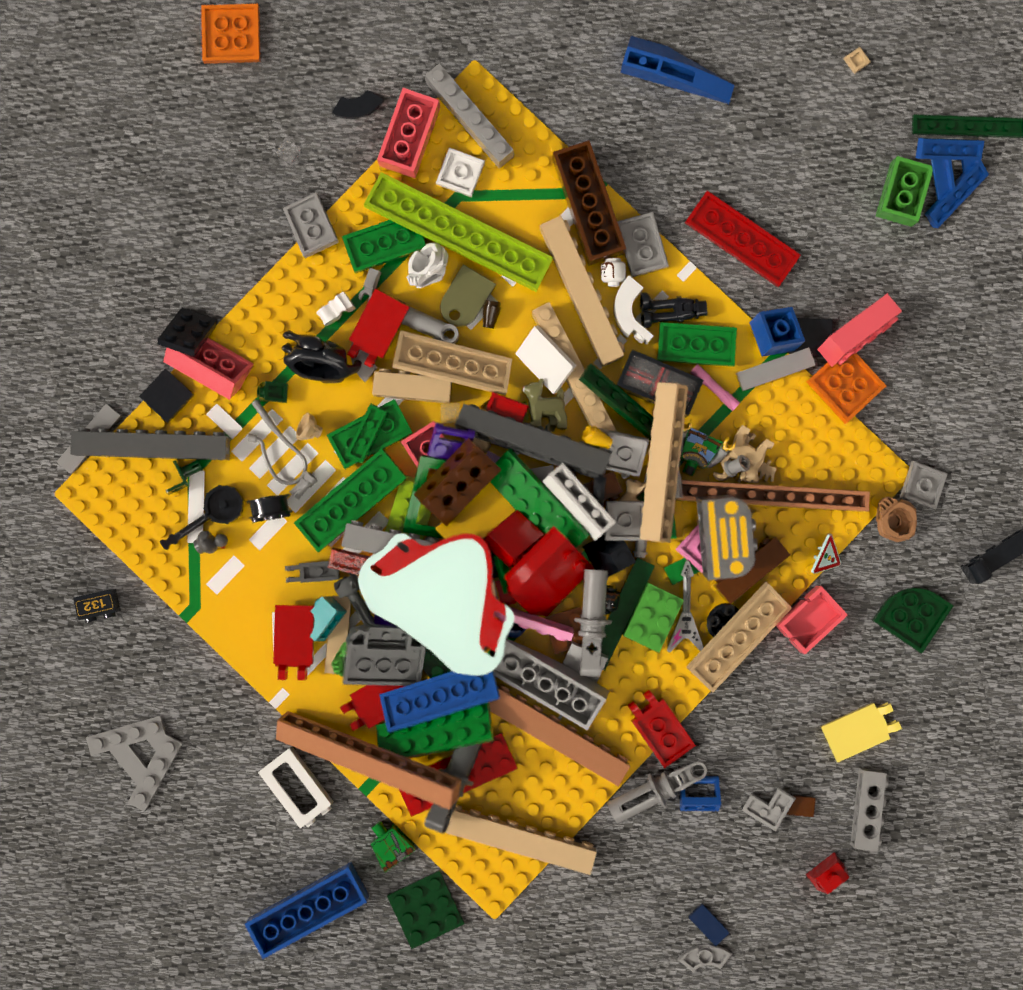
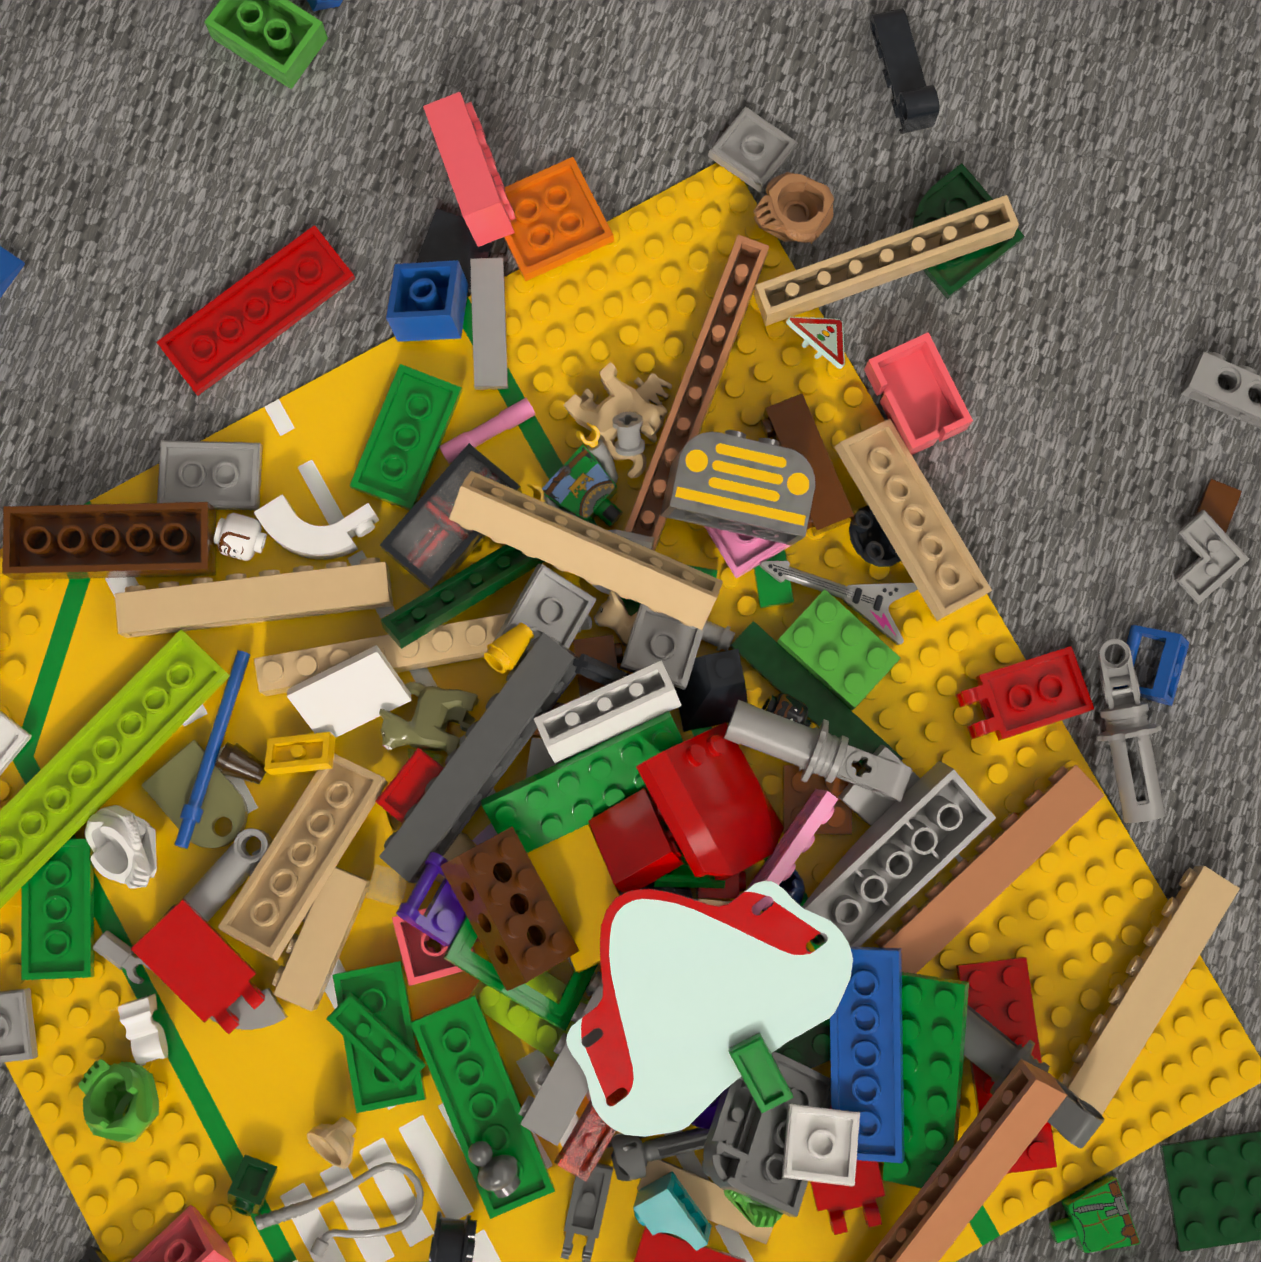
camera: 75 degrees left, 5 degrees down
black piece [282,330,362,383] -> none
light grey pin [289,471,318,500] -> none
black piece [640,292,707,328] -> none
light yellow tile [820,702,902,762] -> none
tan tile [844,47,871,74] -> none
none -> bright green helmet [78,1059,159,1143]
none -> blue bar [174,651,250,849]
none -> yellow plate [264,732,336,775]
none -> dark grey animal [468,1141,521,1198]
none -> green tile [728,1032,794,1113]
none -> tan brick [754,195,1019,326]
none -> white tile [782,1104,860,1186]

